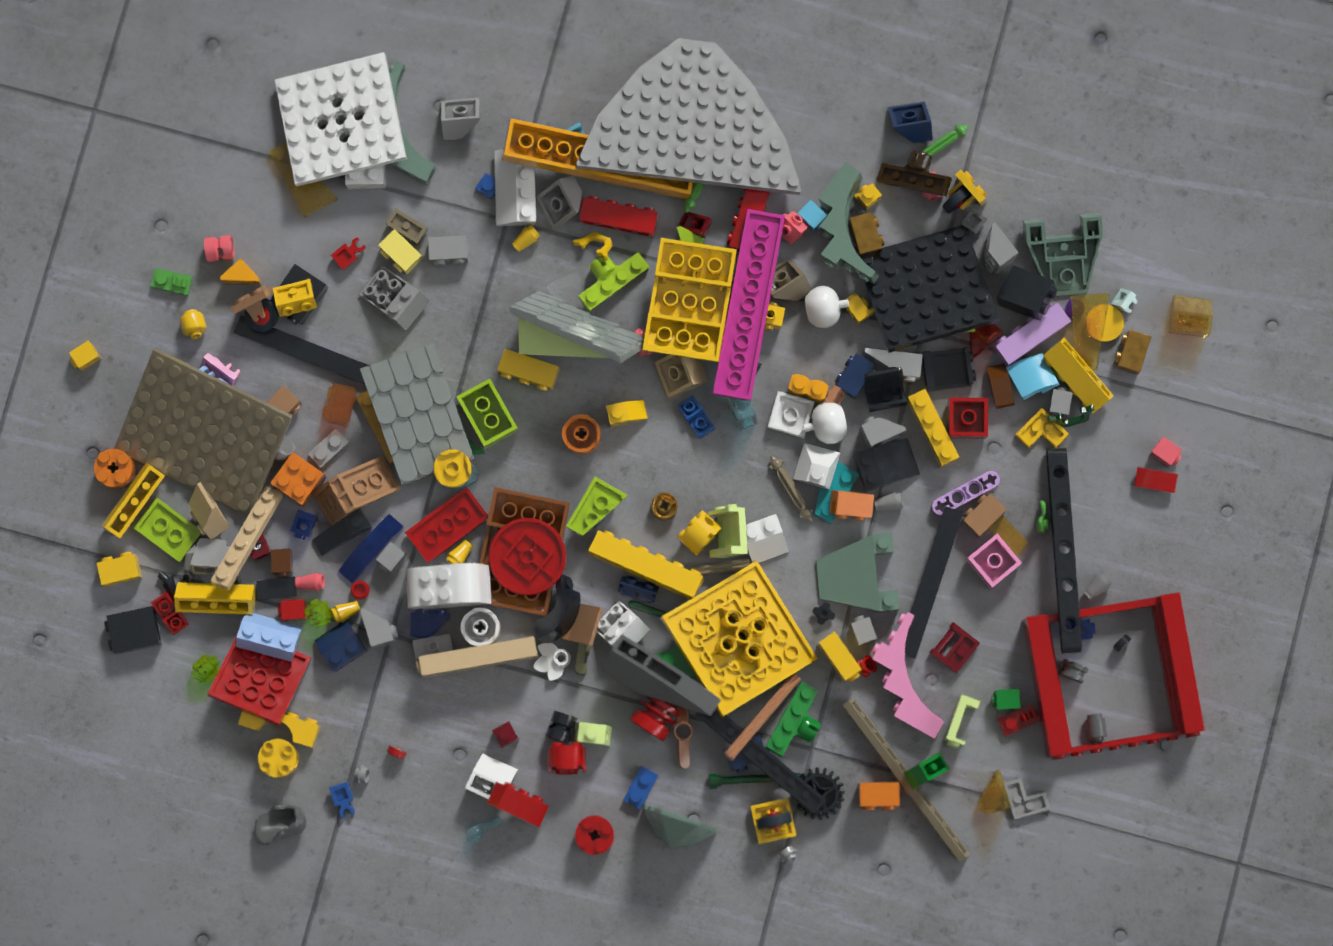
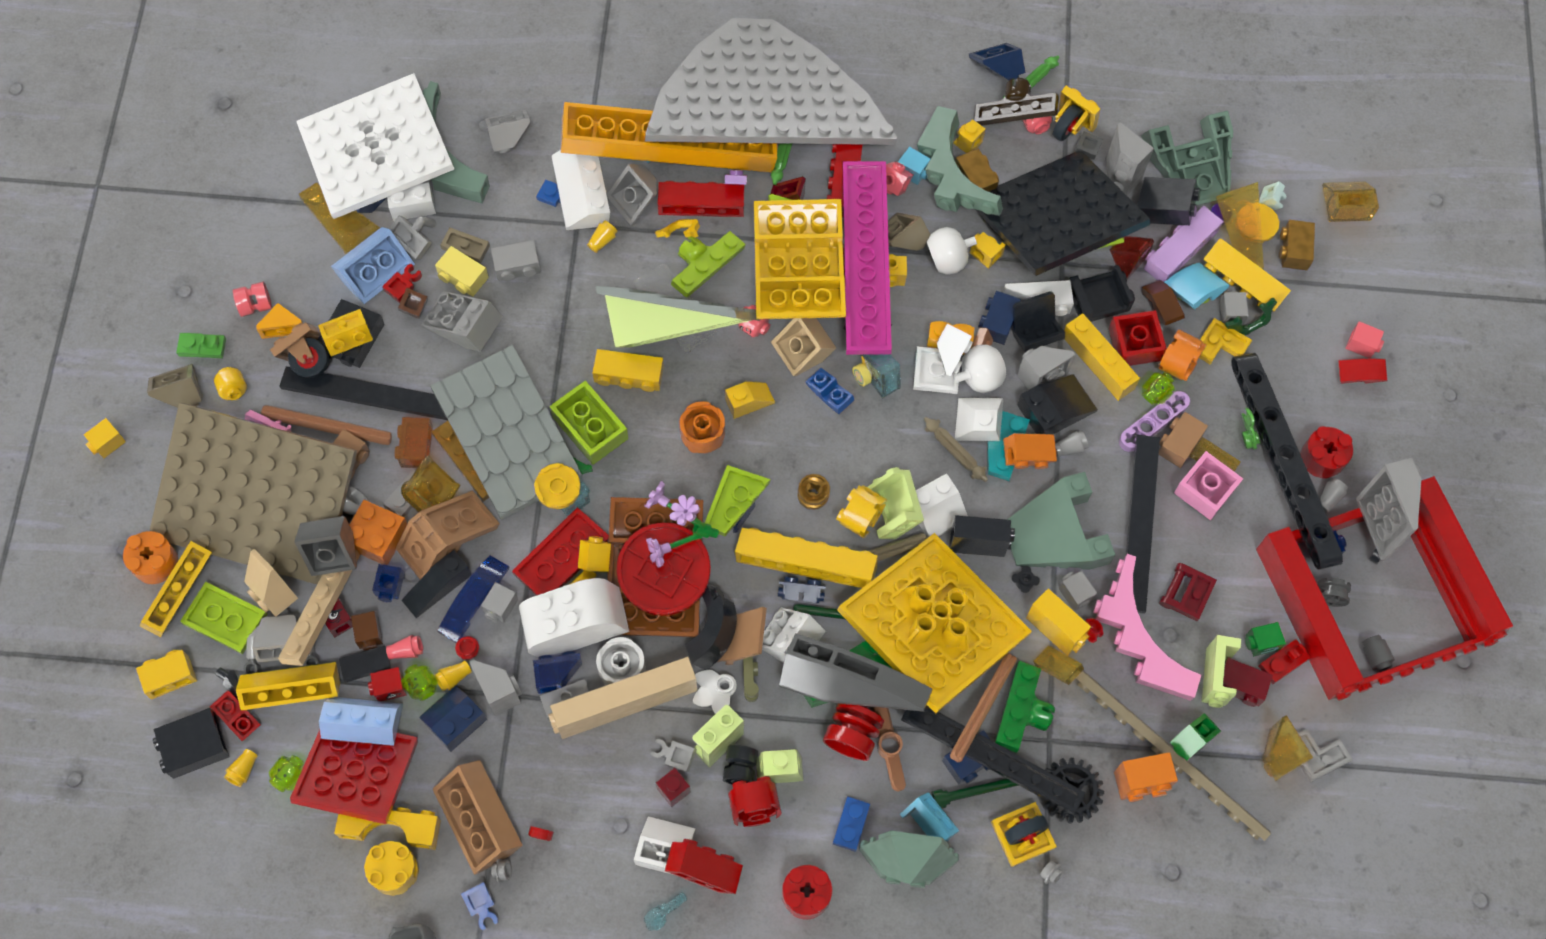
camera: 15 degrees left, 15 degrees down
none -> dark tan slope [147,364,202,408]
none -> yellow cone [224,749,258,787]
none -> nougat axle [261,405,392,445]
none -> dark grey slope [294,516,357,576]
none -> light blue slope [331,227,415,304]
none -> light grey plate [389,215,436,260]
none -> reddish brown brick [398,288,428,319]
none -> clear yellow slope [401,455,461,512]
none -> medium nougat slope [433,760,523,875]
none -> yellow brick [578,536,611,572]
none -> lavender plant [645,481,719,568]
none -> light grey plate [651,739,697,772]
none -> yellowish green panel [692,705,744,768]
none -> plate [725,170,748,185]
none -> light yellow tile [852,363,872,387]
none -> medium azure panel [900,792,959,842]
none -> white slope [936,324,973,376]
none -> black brick [950,515,1015,557]
none -> clear yellow tile [1033,645,1084,685]
none -> clear neon green head [1142,372,1175,406]
none -> orange brick [1158,329,1207,381]
none -> dark red brick [1223,658,1273,707]
none -> red brick [1300,426,1353,479]
none -> light grey slope [1356,458,1421,561]

